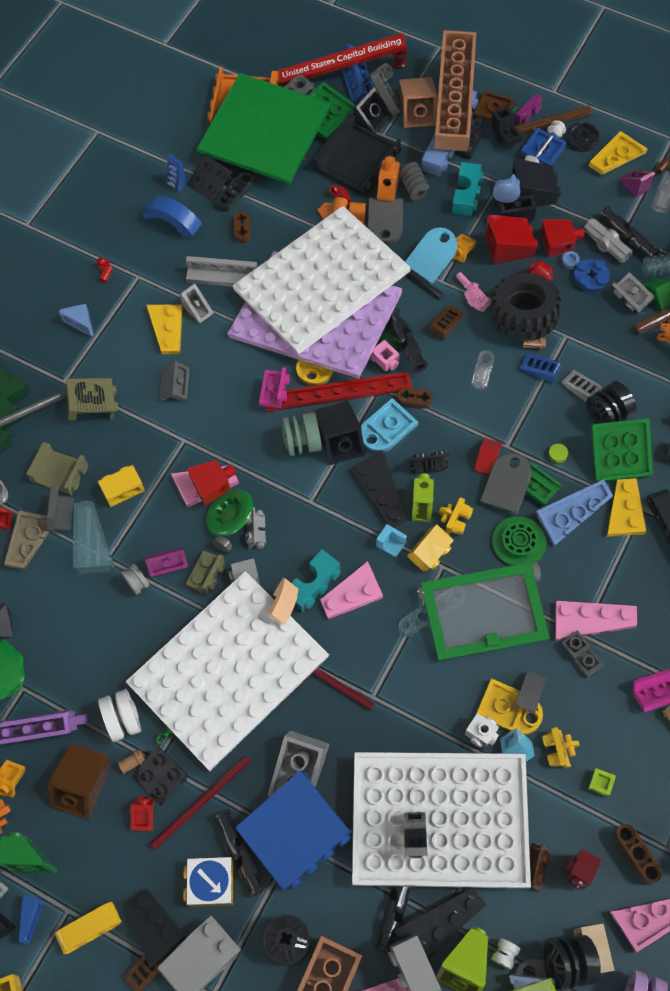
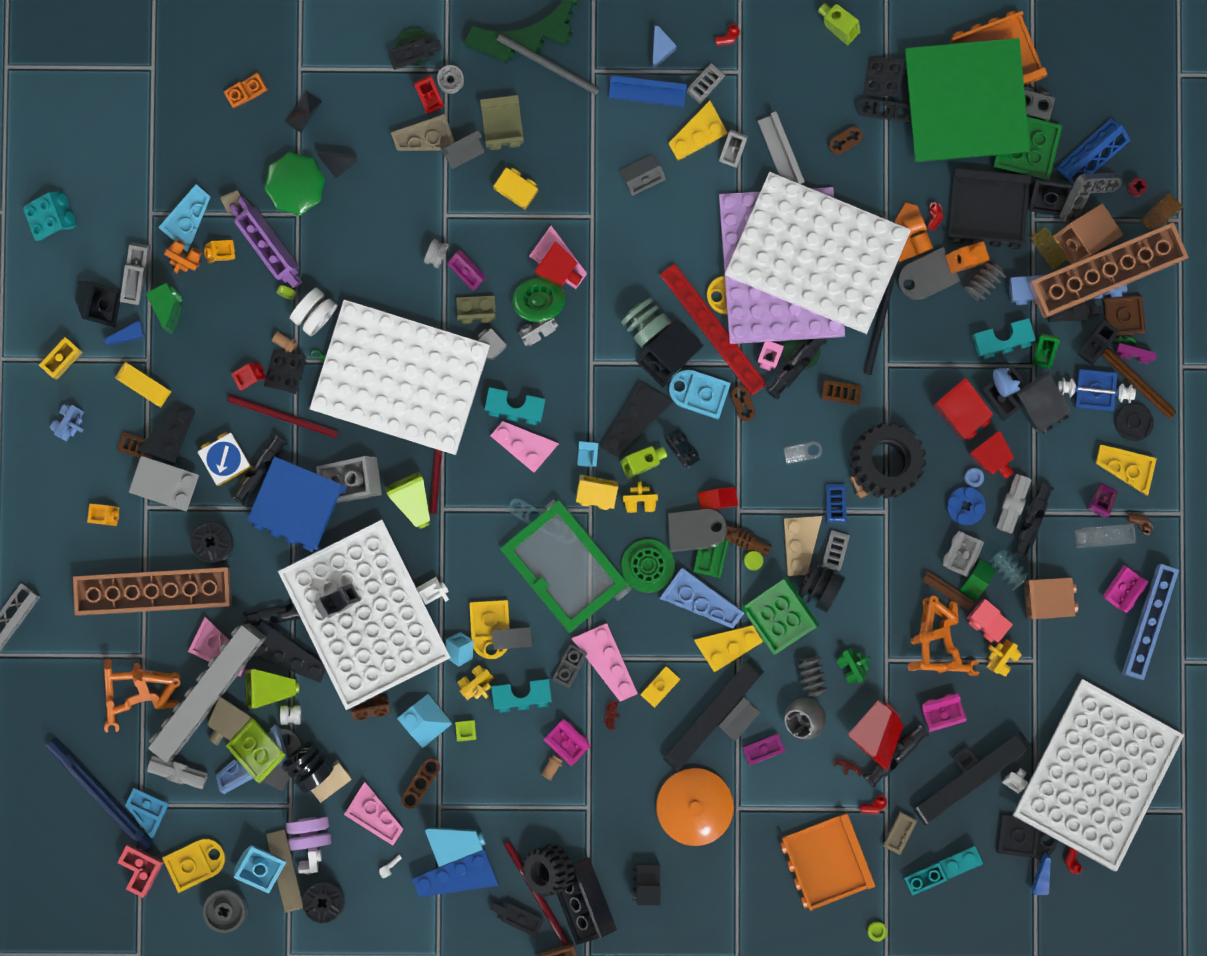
camera: 55 degrees right, 20 degrees up
reddish brown slope [48,743,110,820] -> none
olive panel [66,378,118,420] -> none
clear light blue slope [73,500,116,575] -> none
blue arch [142,195,202,237] -> none
blue slope [166,154,187,192] -> none
dark grey tile [212,536,232,554] -> none
dark pink bracket [259,367,290,408] -> none
light nougat slope [267,578,298,624] -> none
red tile [278,33,407,87] -> none
medium azure tile [405,228,458,284] -> none
light orange bracket [453,234,477,263] -> none
bright pink piece [456,272,491,312] -> none
white brick [465,713,499,749] -> none
red head [526,260,554,281] -> none
dark red brick [563,849,602,890] -> none
none -> lime tile [276,285,297,300]
none -> slope [385,471,430,529]
none -> medium azure slope [397,694,453,748]
none -> white bracket [416,577,449,605]
none -> teal arch [491,679,552,713]
none -> clear red piece [604,701,620,730]
none -> blue fence [609,75,687,107]
none -> yellow plate [641,667,680,708]
none -> light grey slope [686,63,725,104]
none -> reddish brown hinge [721,525,772,556]
none -> tan wing [784,516,822,576]
none -> lime torso [818,3,860,46]
none -> clear yellow slope [1029,226,1068,269]
none -> green slope [1032,333,1060,369]
none -> clear orange slope [1141,193,1183,231]

